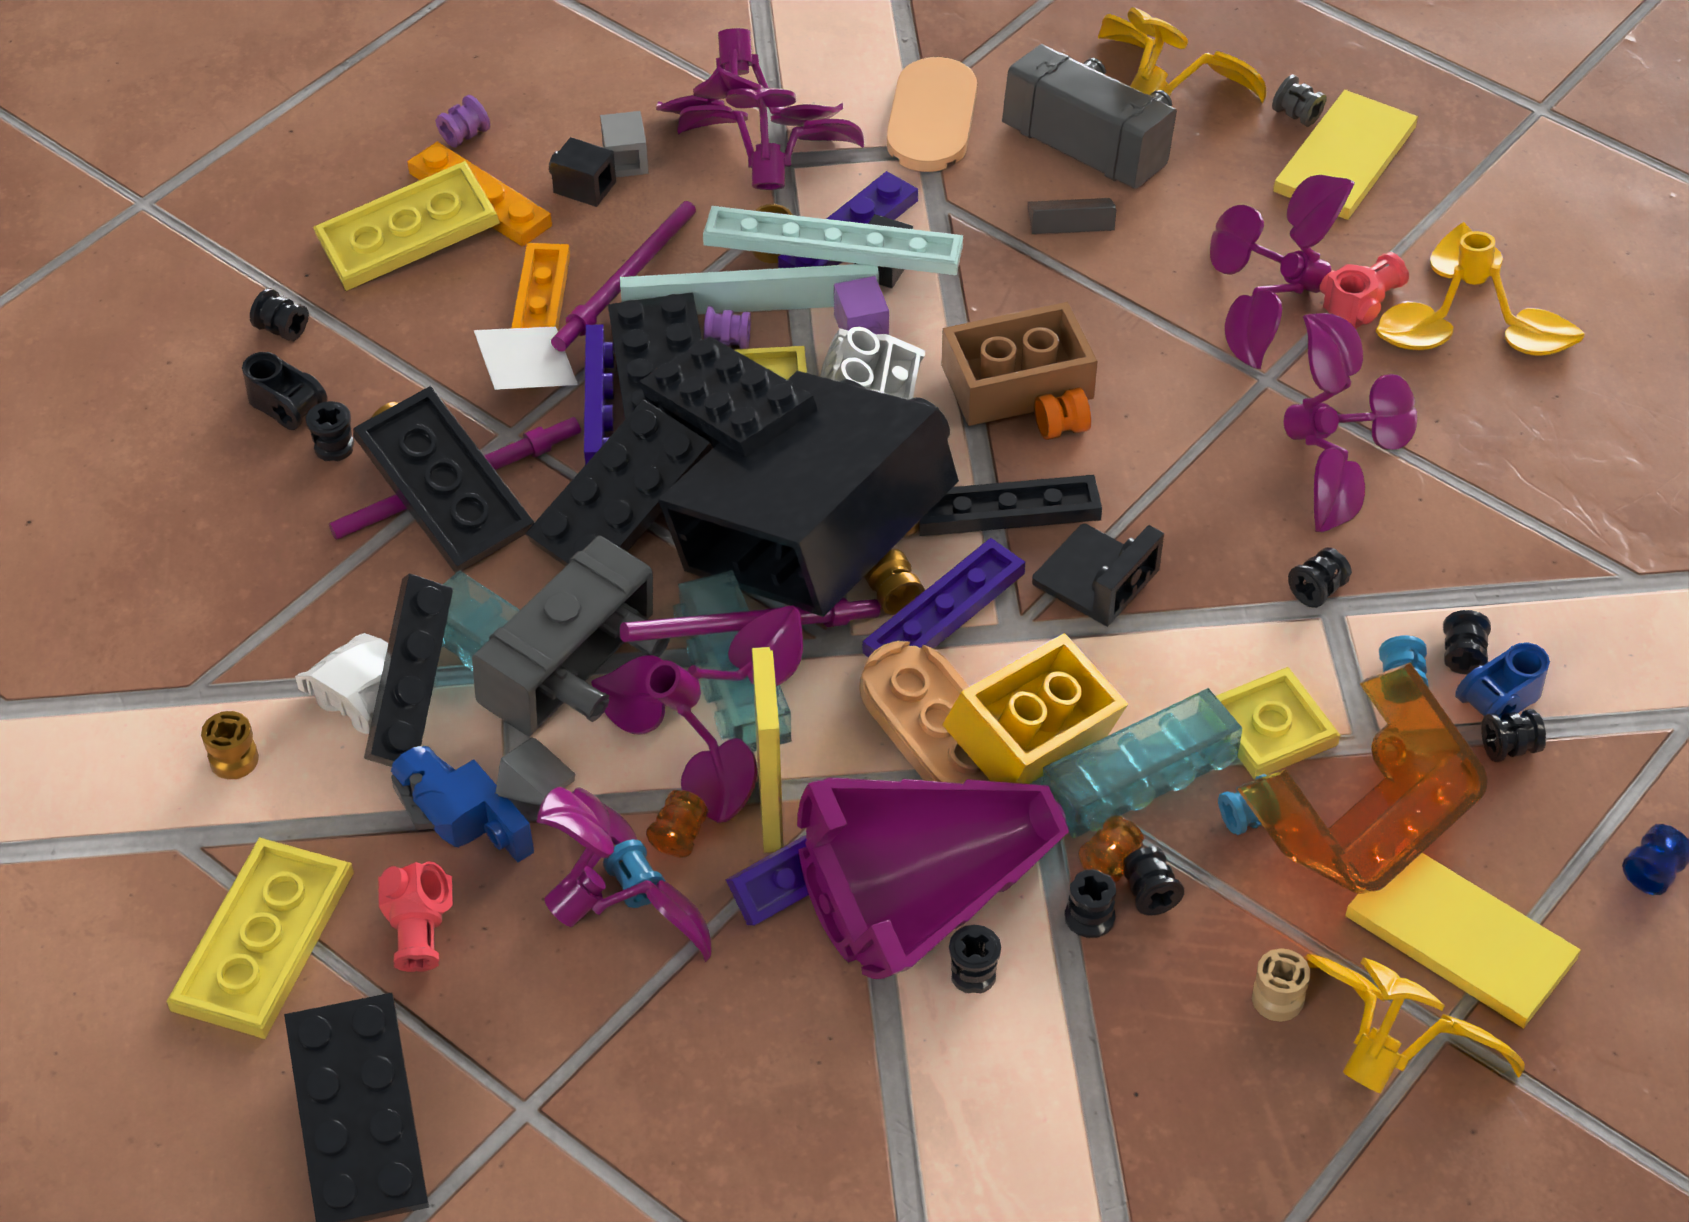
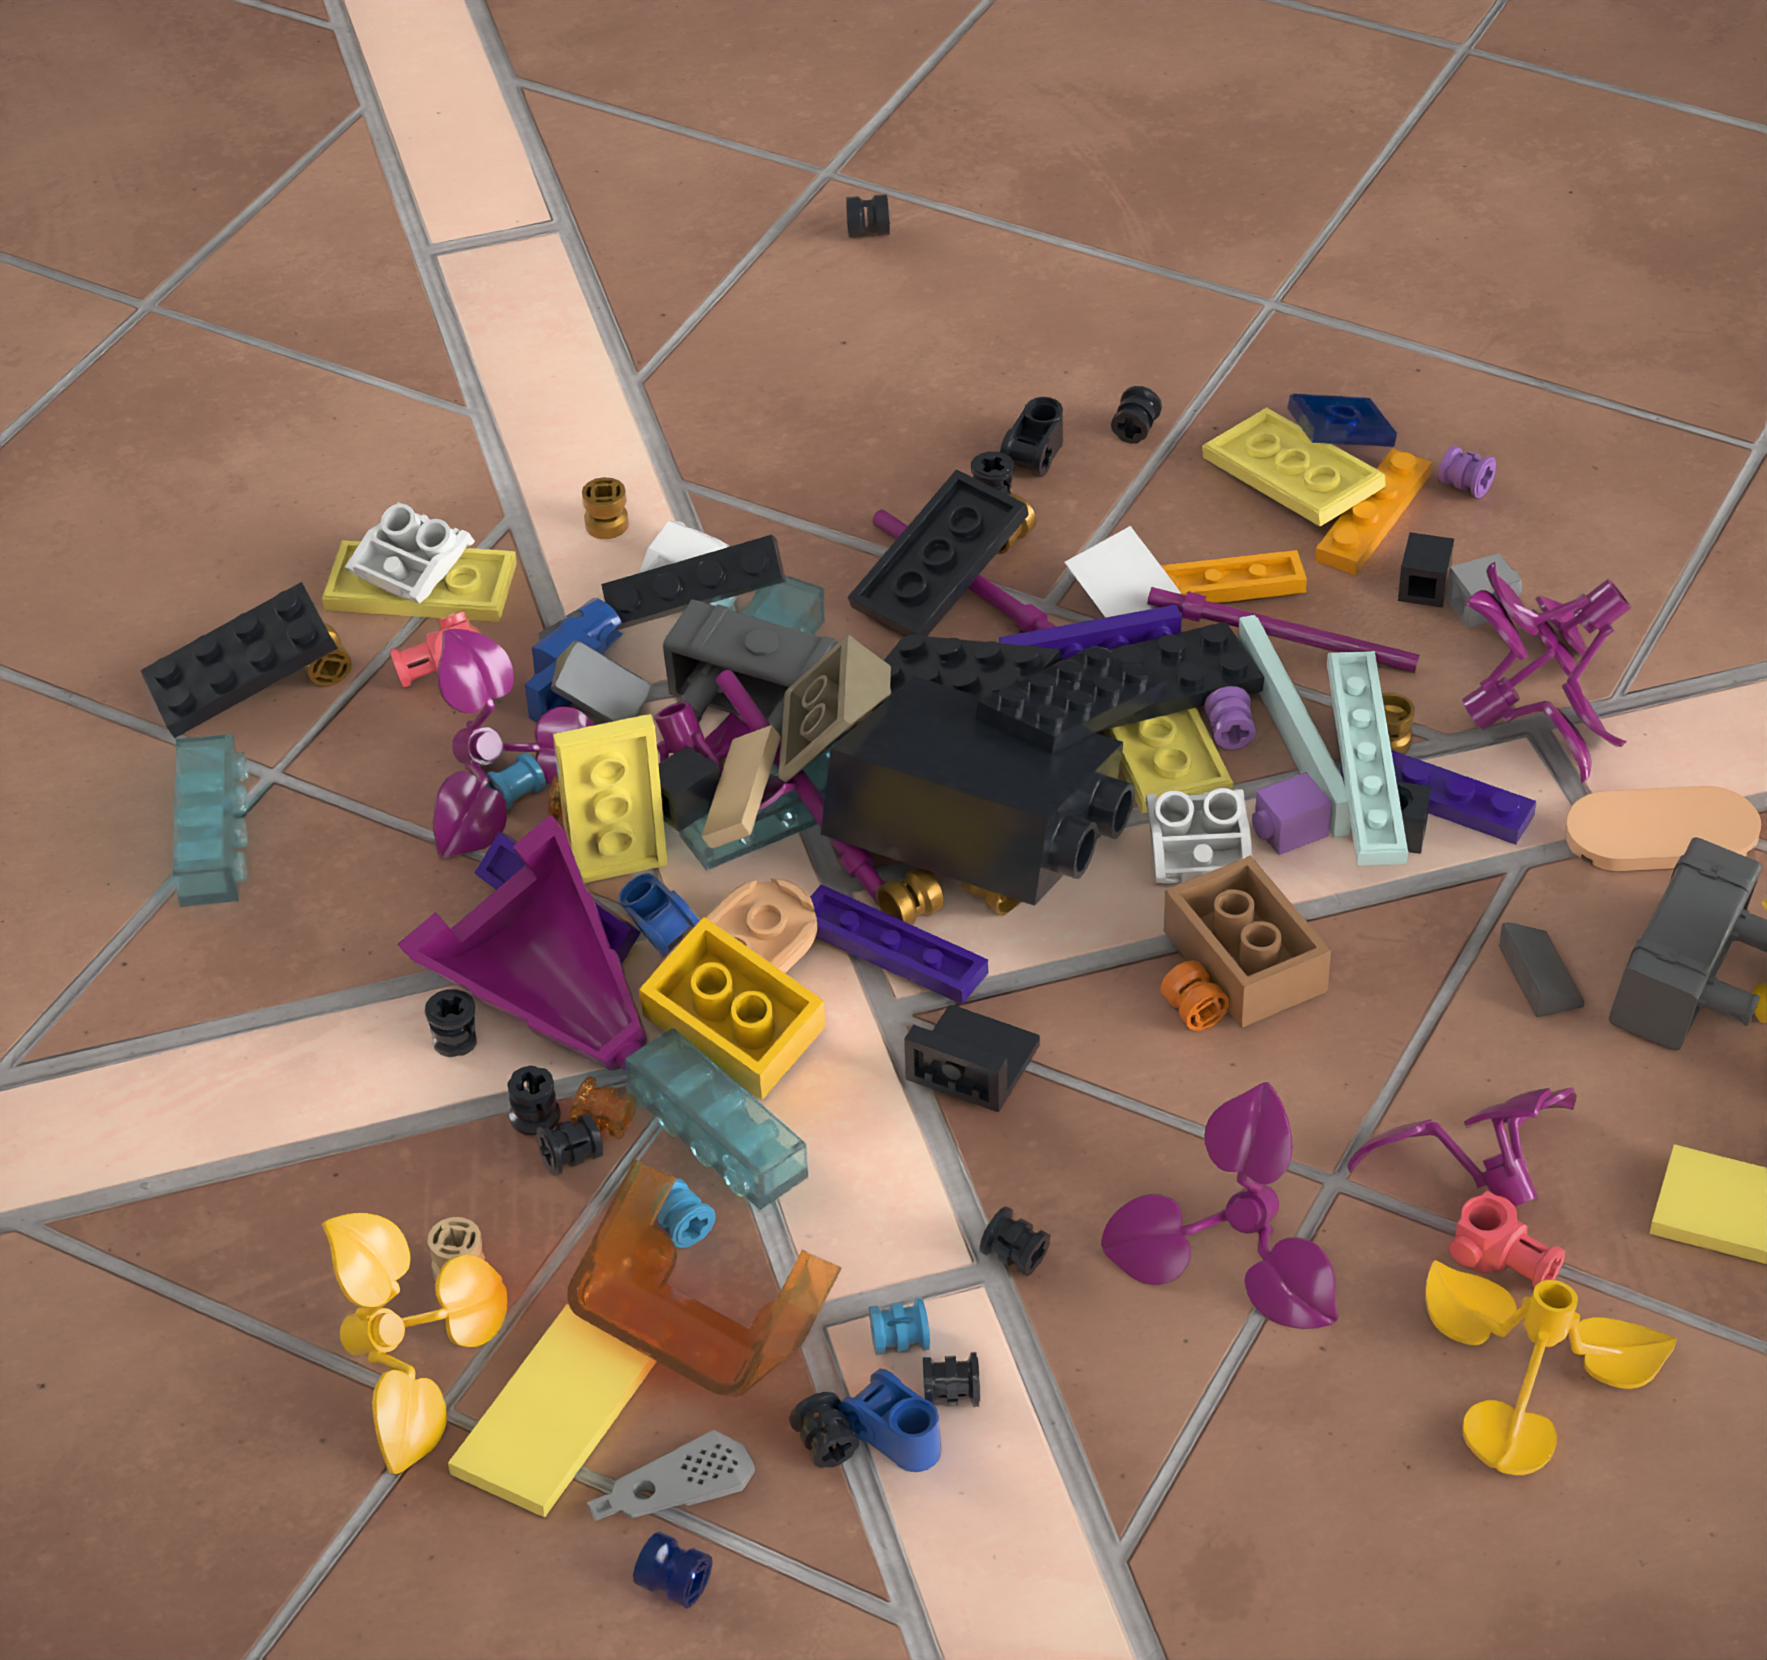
camera: 80 degrees right, 5 degrees down
black plate [918,475,1102,536] -> none
light yellow tile [1204,667,1340,780] -> none
none -> clear light blue brick [173,734,248,907]
none -> white slope [345,502,475,603]
none -> light grey piece [587,1430,755,1521]
none -> blue piece [618,873,700,956]
none -> black brick [658,745,721,832]
none -> tan tile [701,725,781,848]
none -> dark tan slope [779,634,891,782]
none -> clear blue tile [1287,393,1397,447]

